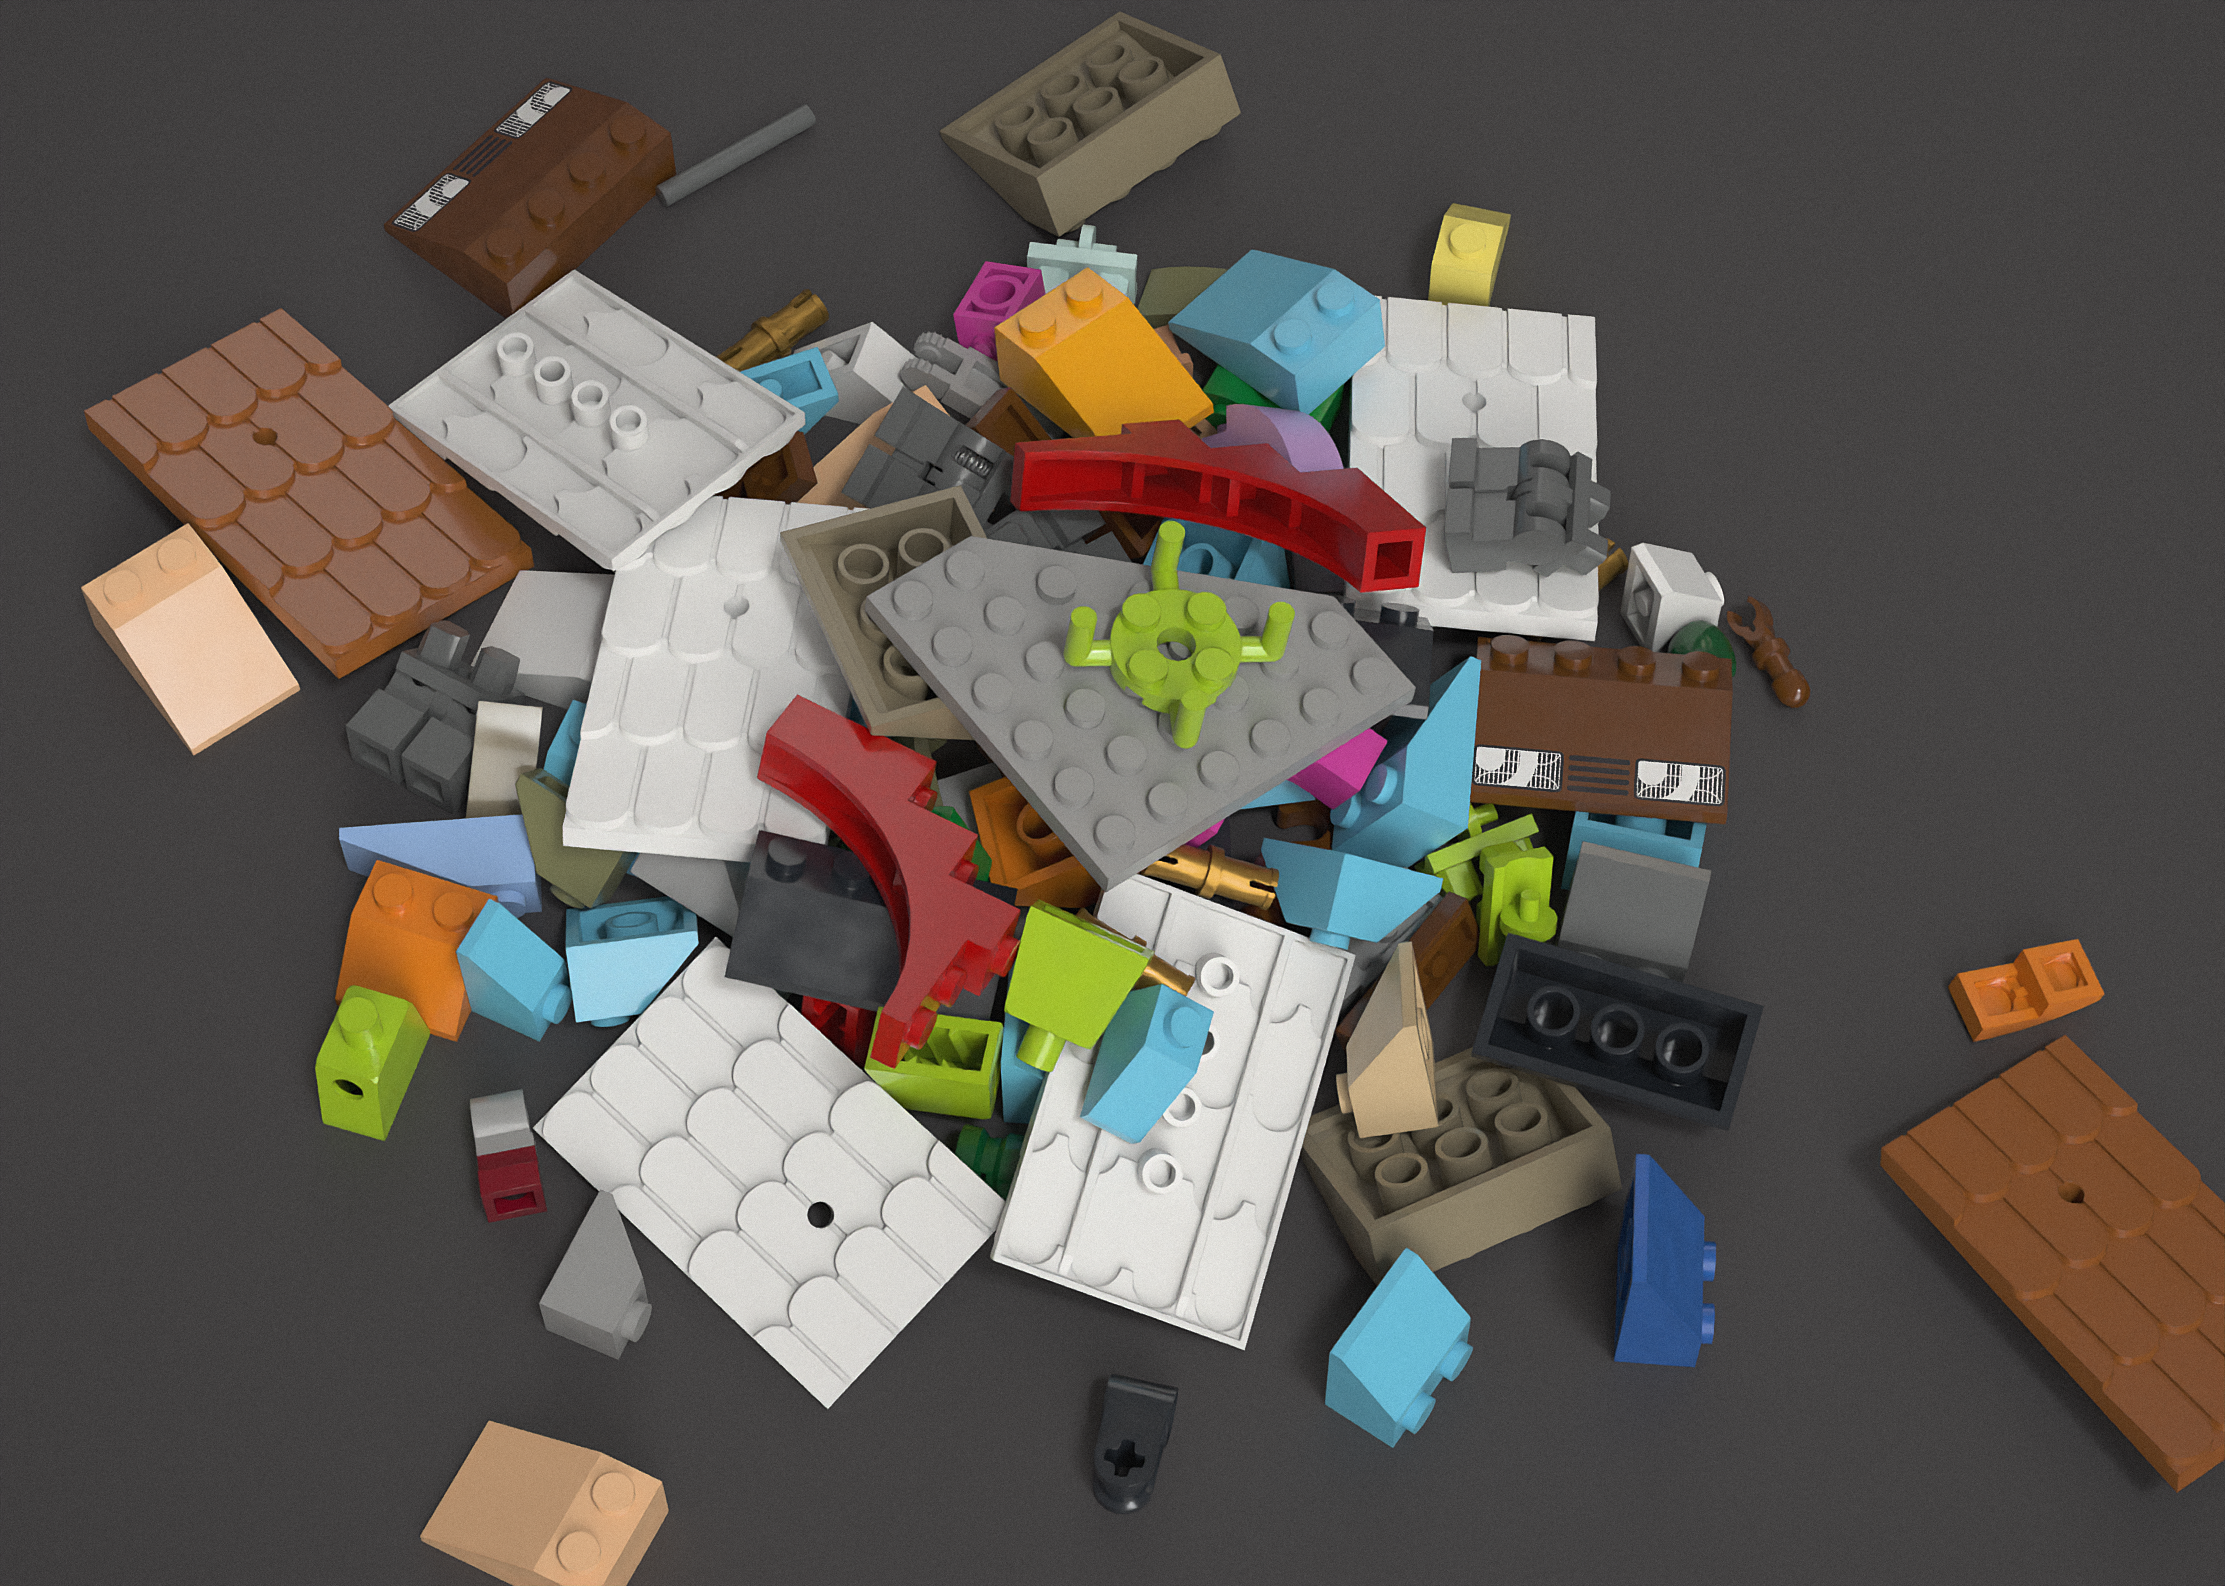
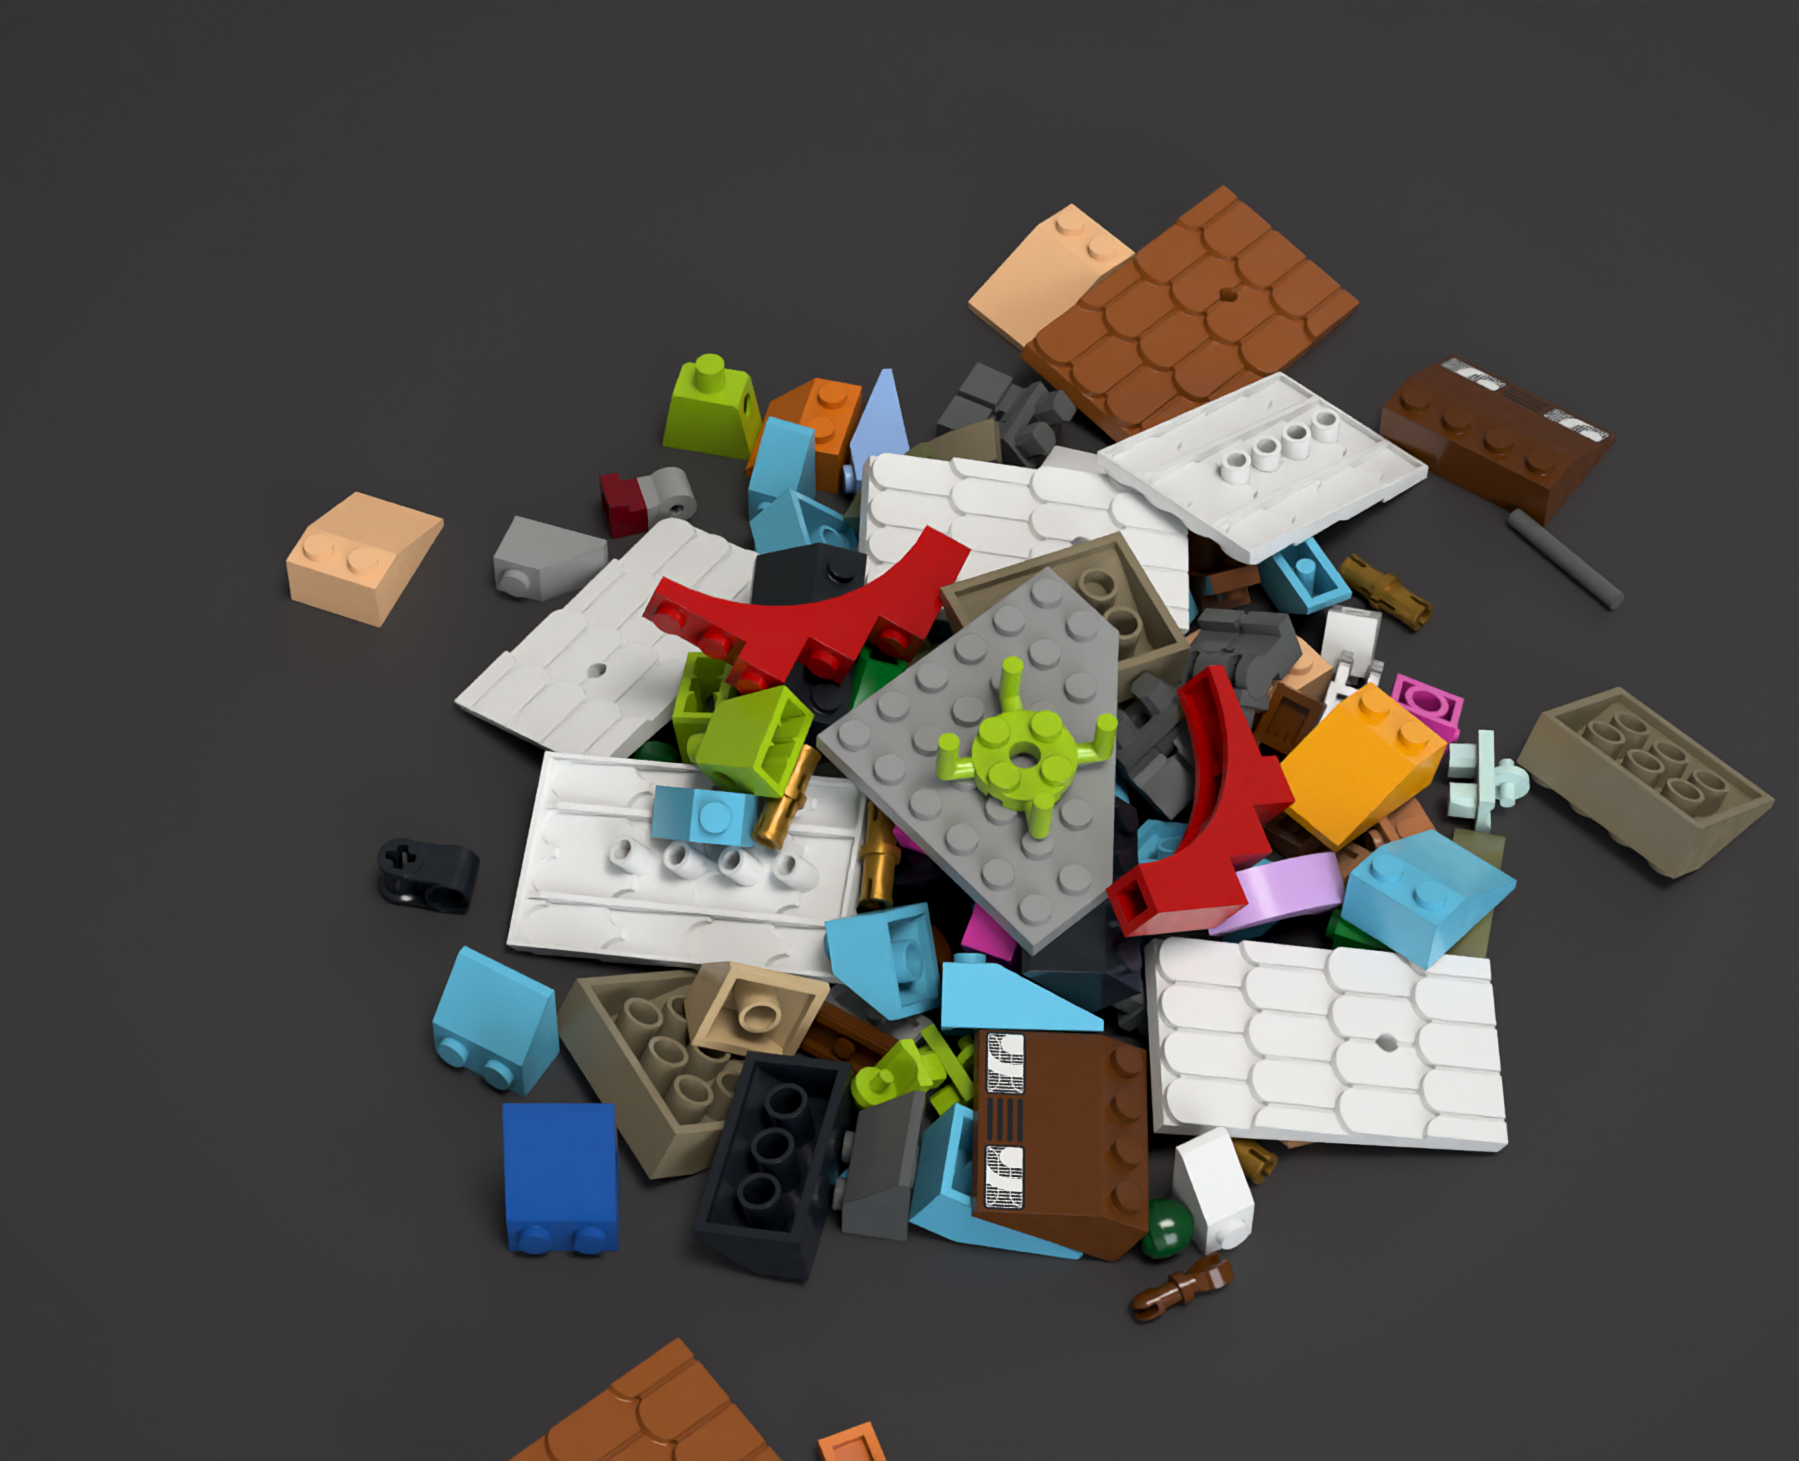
camera: 85 degrees right, 10 degrees down
light yellow slope [1428,203,1511,307] -> none
dark grey hips [1444,438,1611,577] -> none

